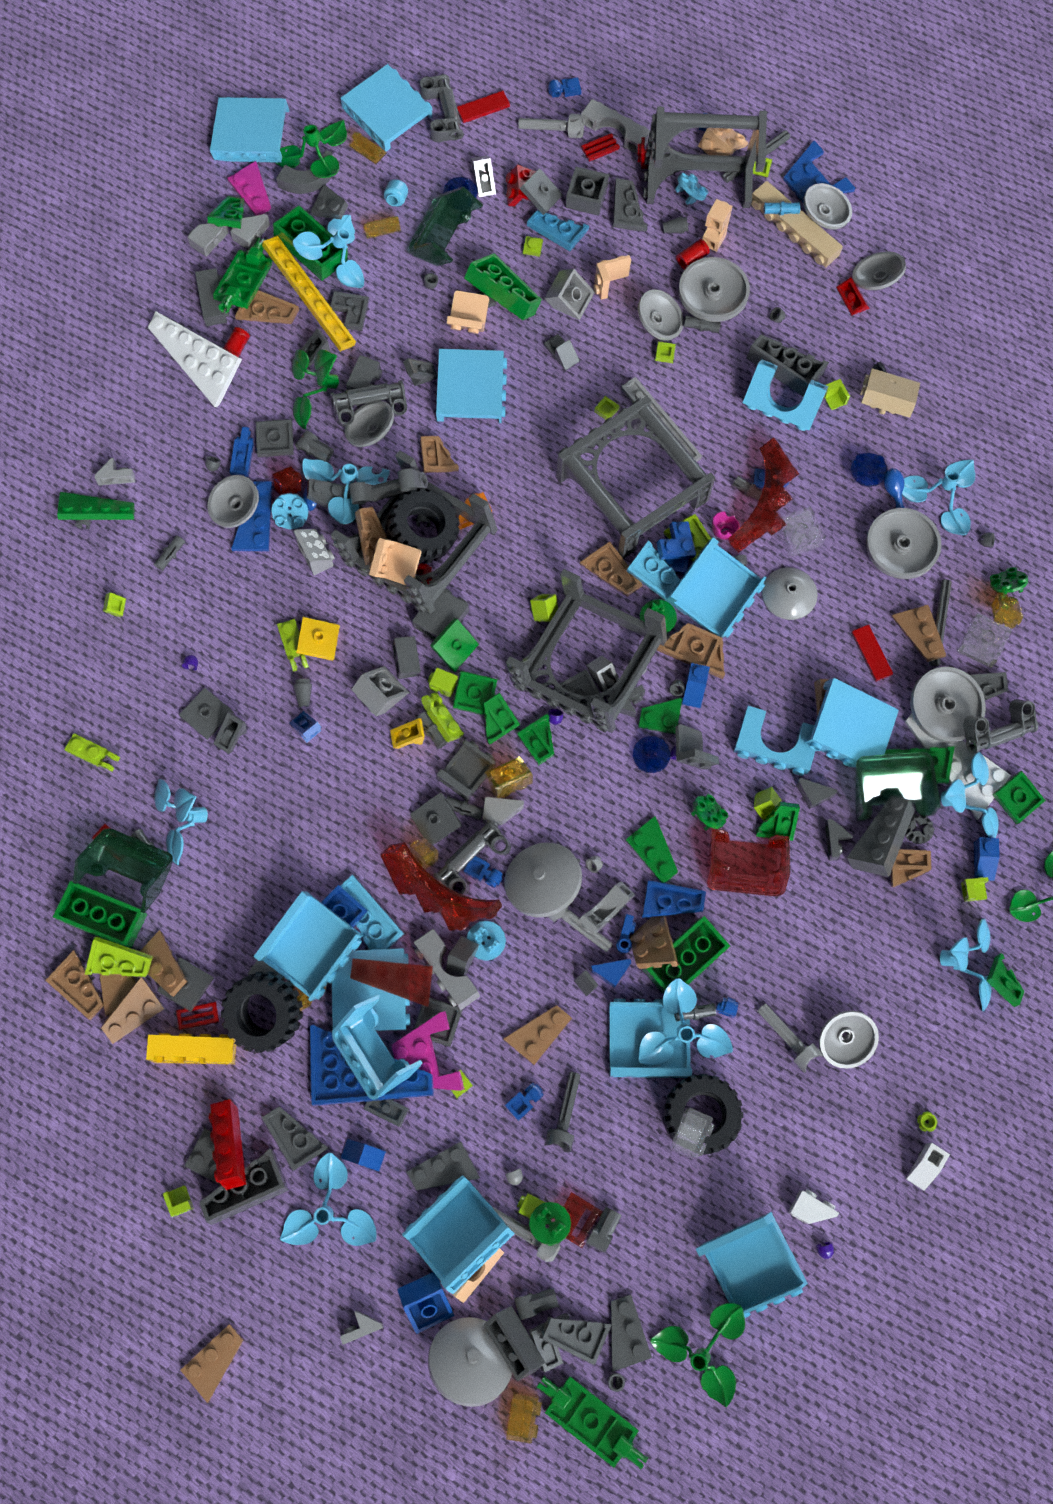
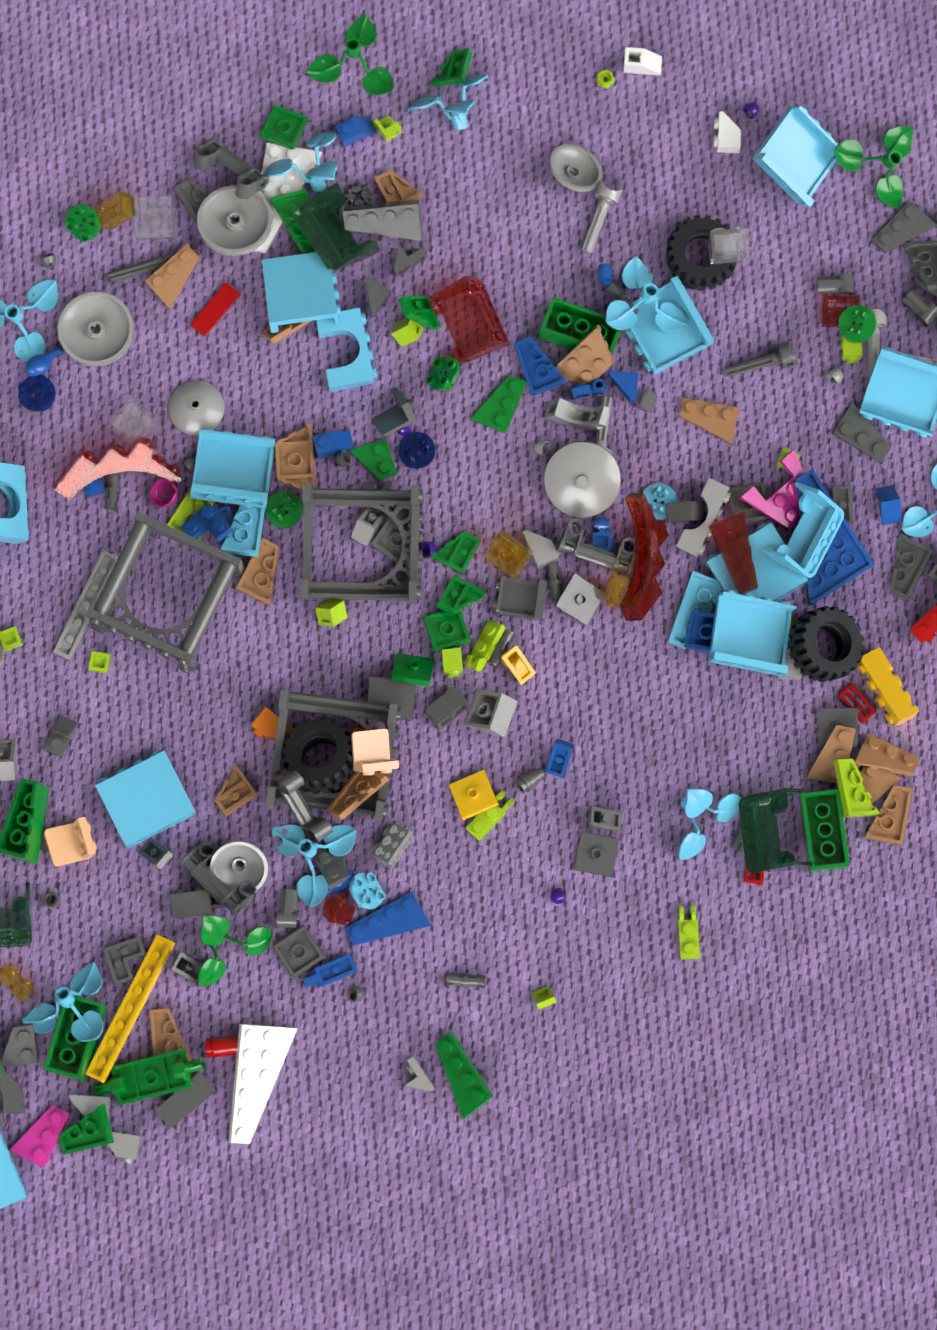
camera: 115 degrees left, 5 degrees up
light grey dish [207,475,259,528] -> none
blue plate [505,1082,544,1121] -> none

